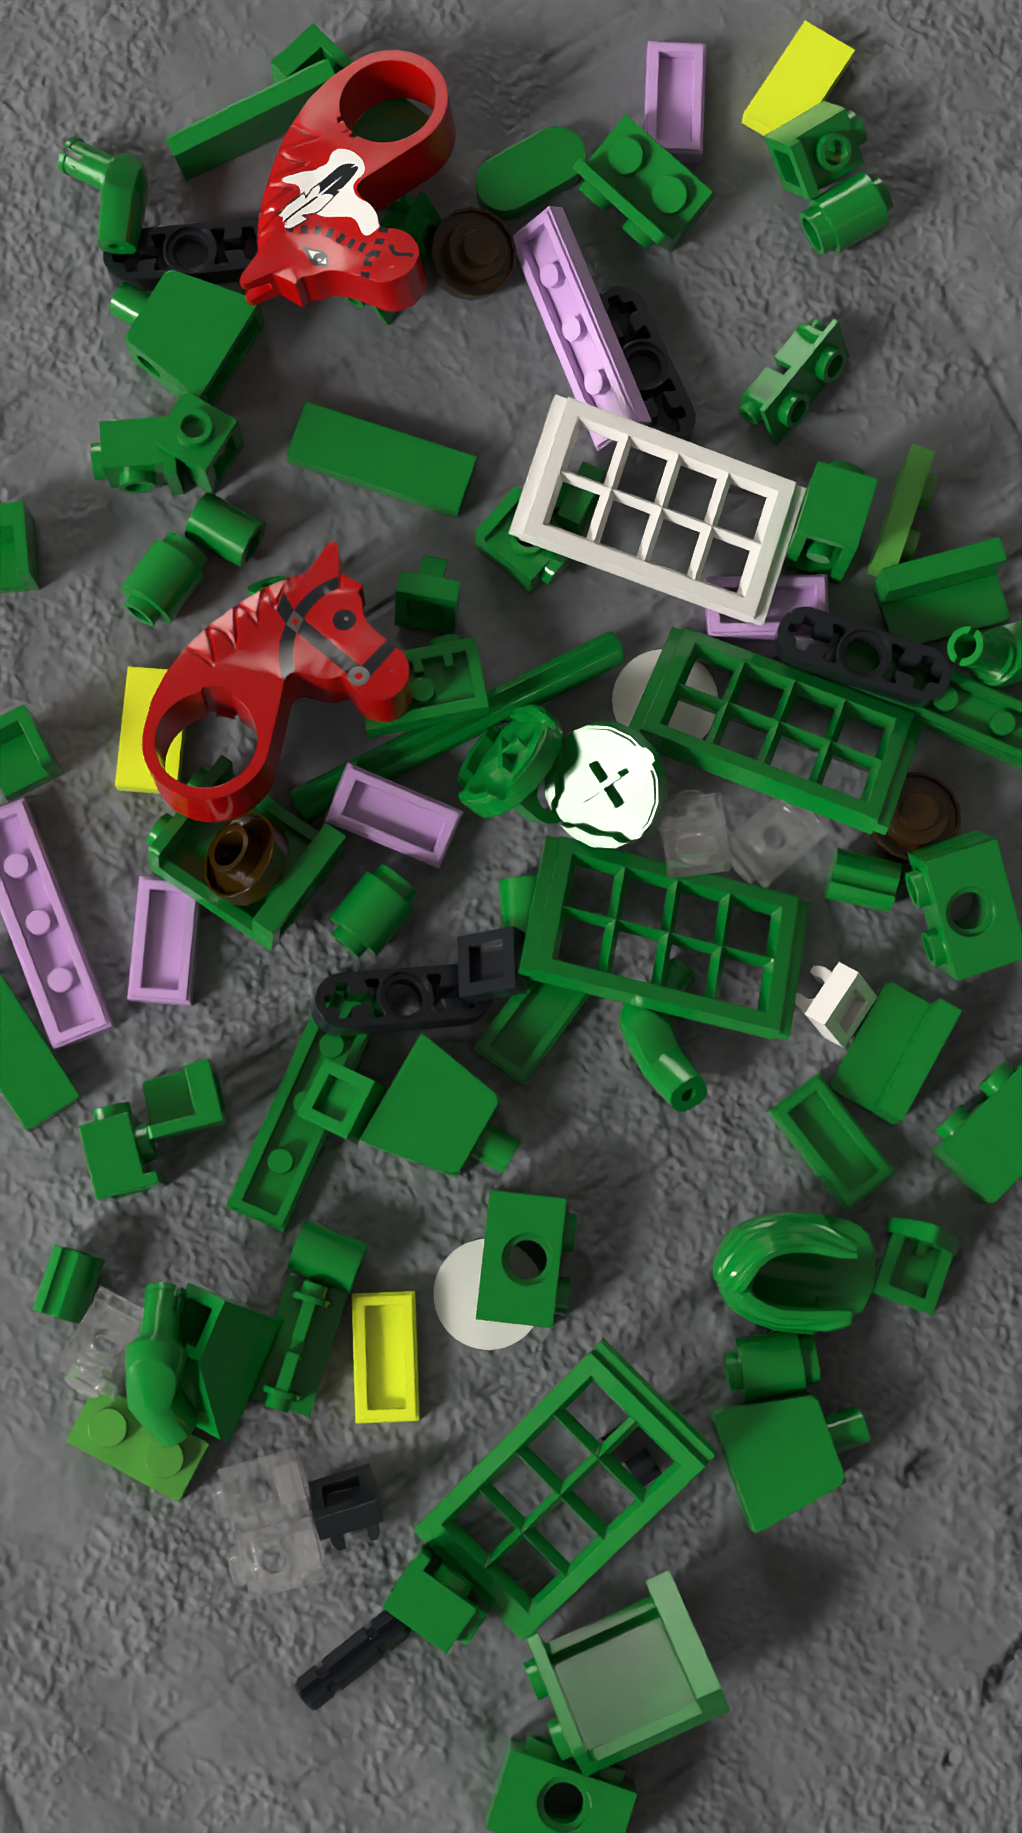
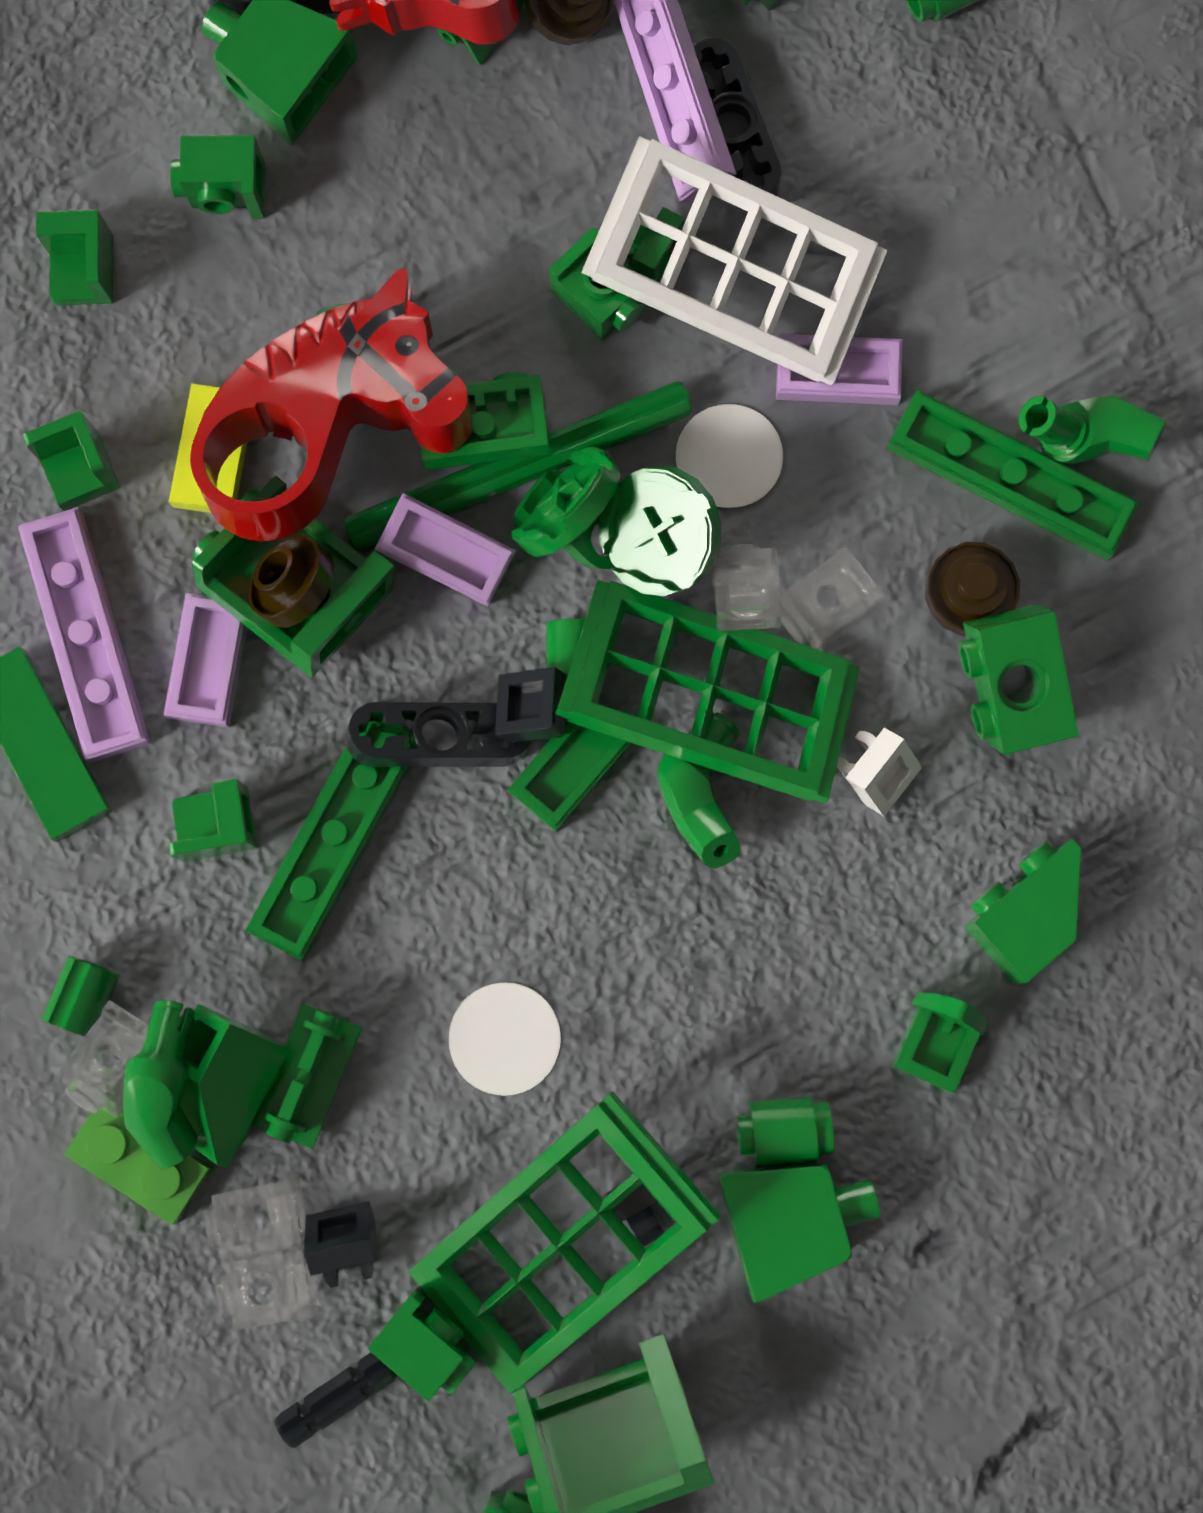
camera: 10 degrees right, 0 degrees up
green brick [78,1102,167,1202] -> none
green brick [120,532,208,626] -> none
green bracket [155,392,244,494] -> none
green piece [185,492,266,568] -> none
green tile [286,401,477,518] -> none
green piece [287,1220,369,1294] -> none
green tile [297,1058,386,1145] -> none
green brick [329,864,420,959] -> none
neon yellow tile [352,1291,420,1423] -> none
green torso [360,1034,521,1178] -> none
green tile [394,555,461,635] -> none
green brick [476,1190,577,1328] -> none
green piece [628,626,924,835] -> none
green hair [712,1212,876,1335] -> none
green hinge [738,319,849,445] -> none
green tile [767,1073,896,1212] -> none
black beam [774,607,951,707] -> none
green brick [782,461,878,585] -> none
green piece [824,847,902,913] -> none
green panel [829,982,962,1125] -> none
bright green plate [866,444,939,577] -> none
green panel [872,537,1010,645] -> none

